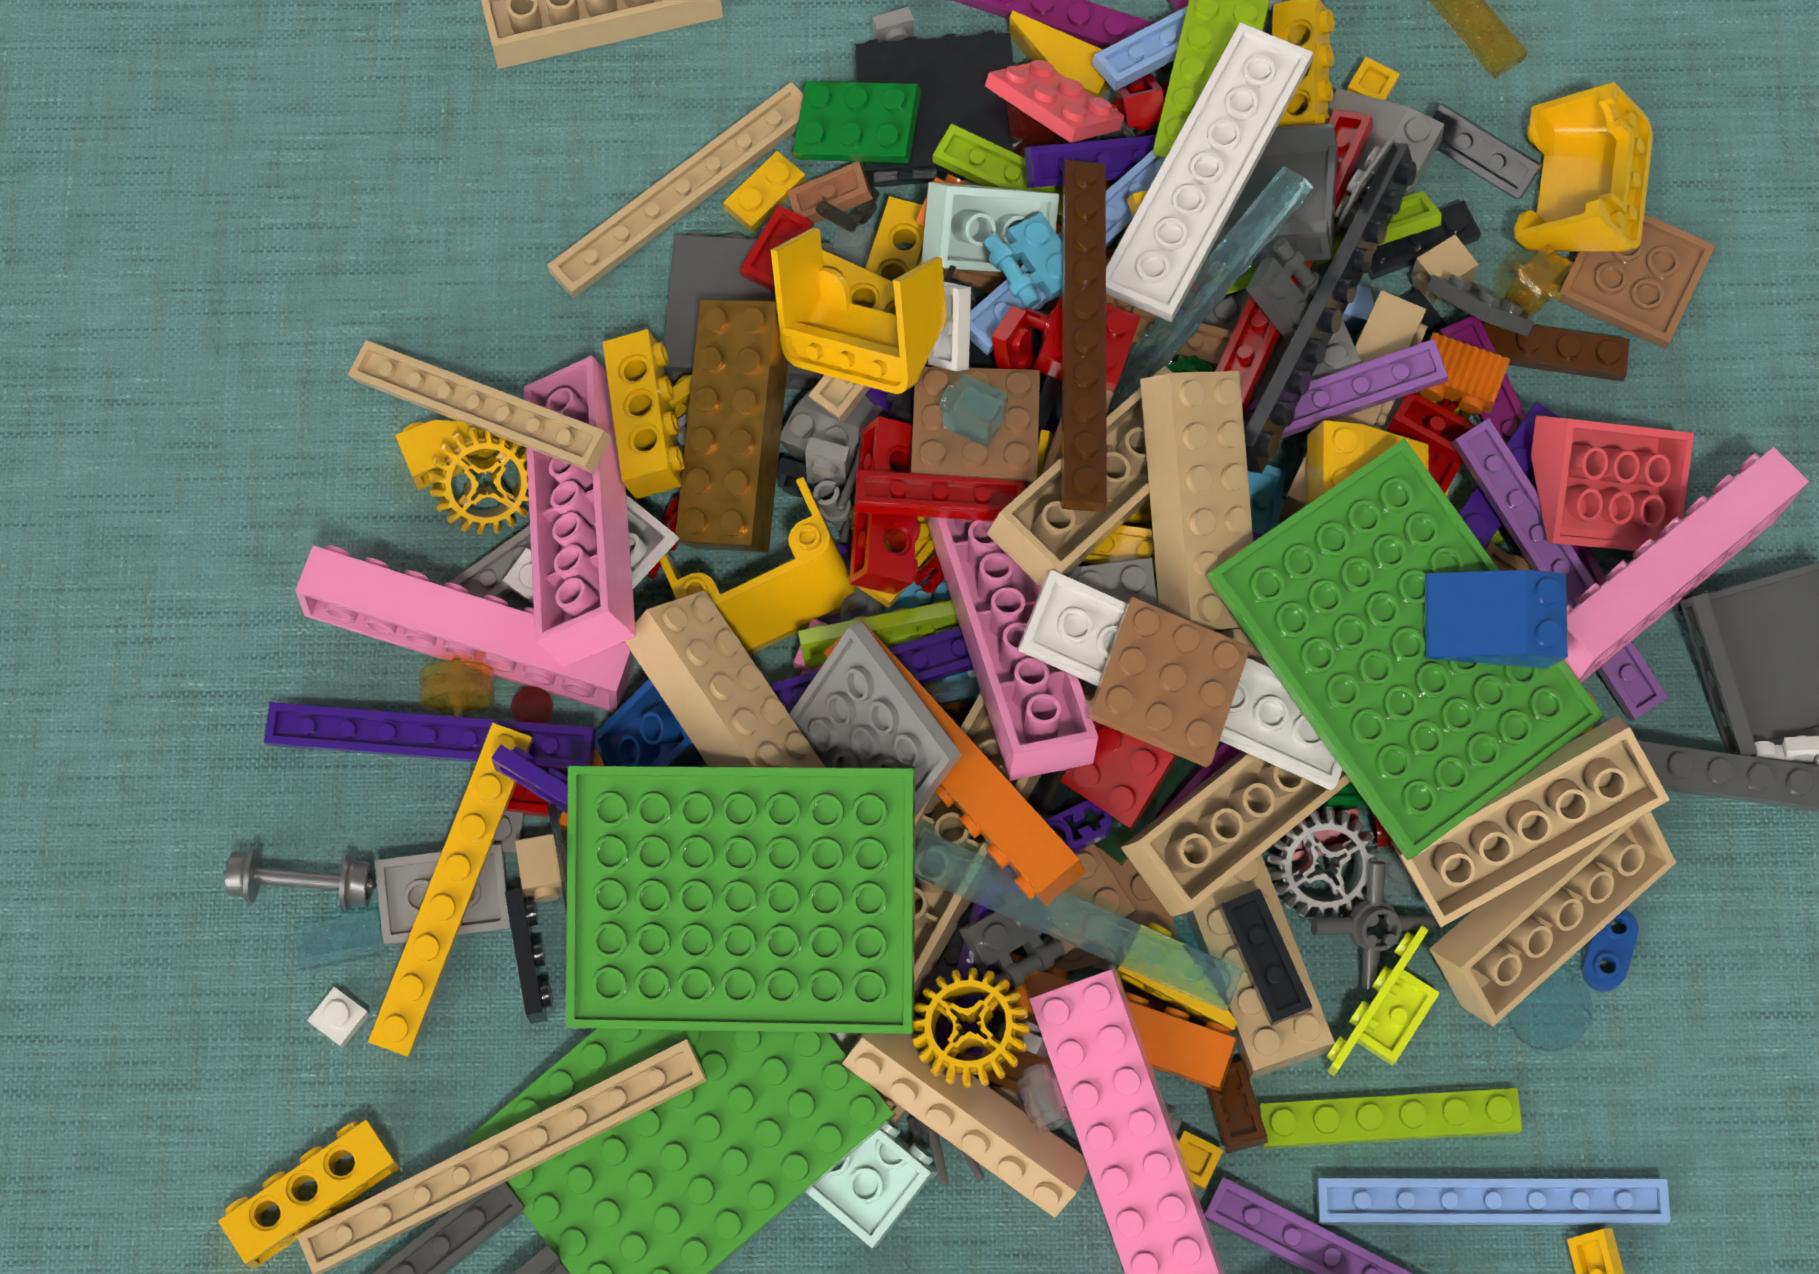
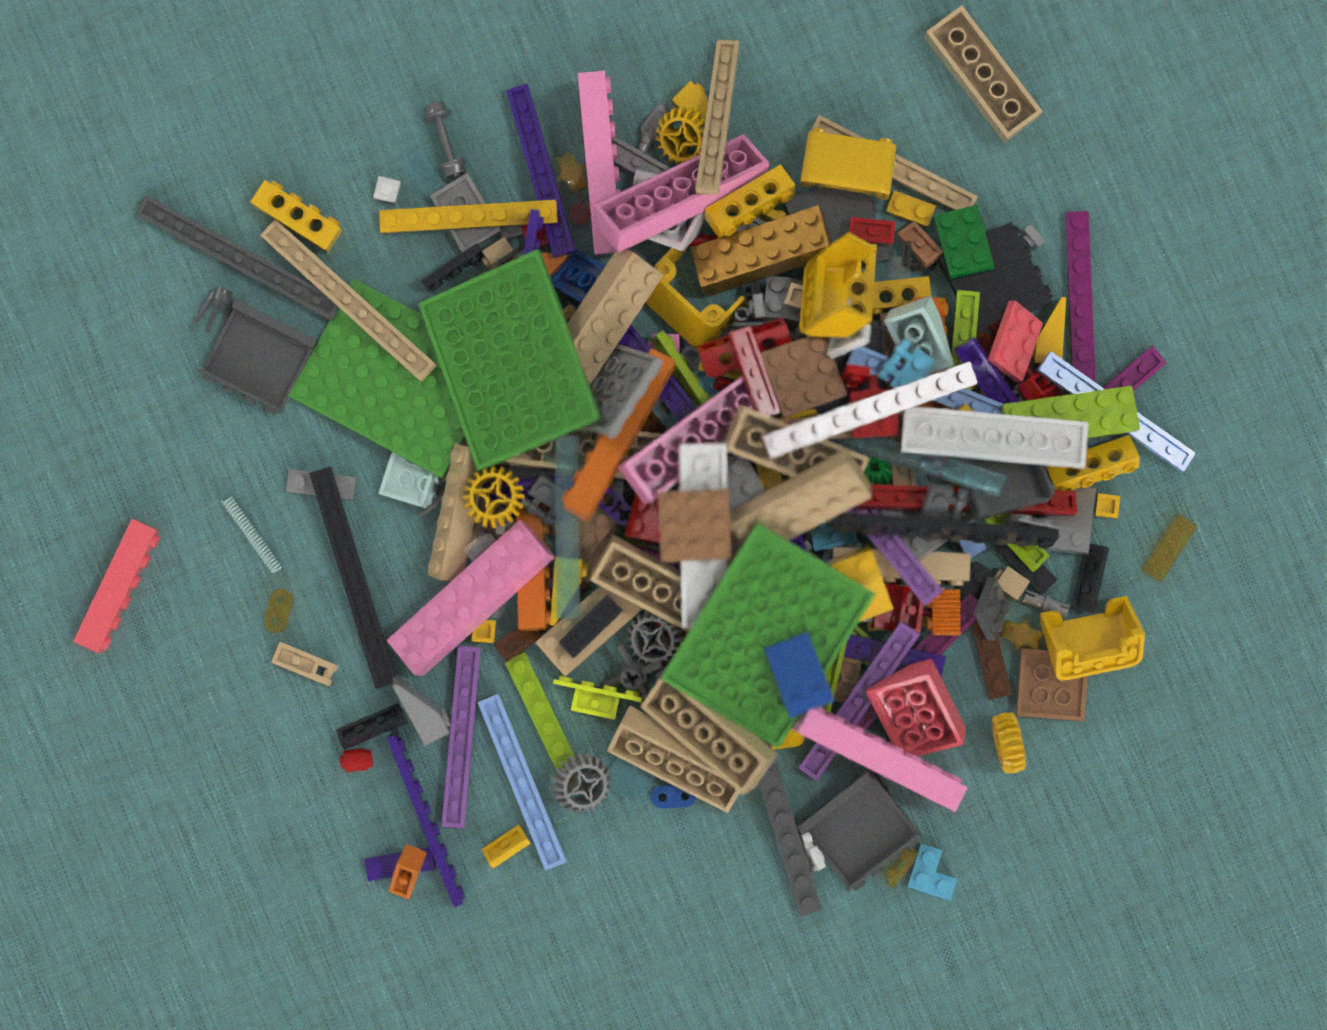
camera: 65 degrees right, 15 degrees up
clear light blue brick [940,373,1008,447] -> none
none -> light grey gear [551,753,612,814]
none -> light grey piece [638,104,666,154]
none -> yellow windscreen [799,128,897,200]
none -> yellow gear [992,712,1026,773]
none -> light grey pin [1022,589,1070,618]

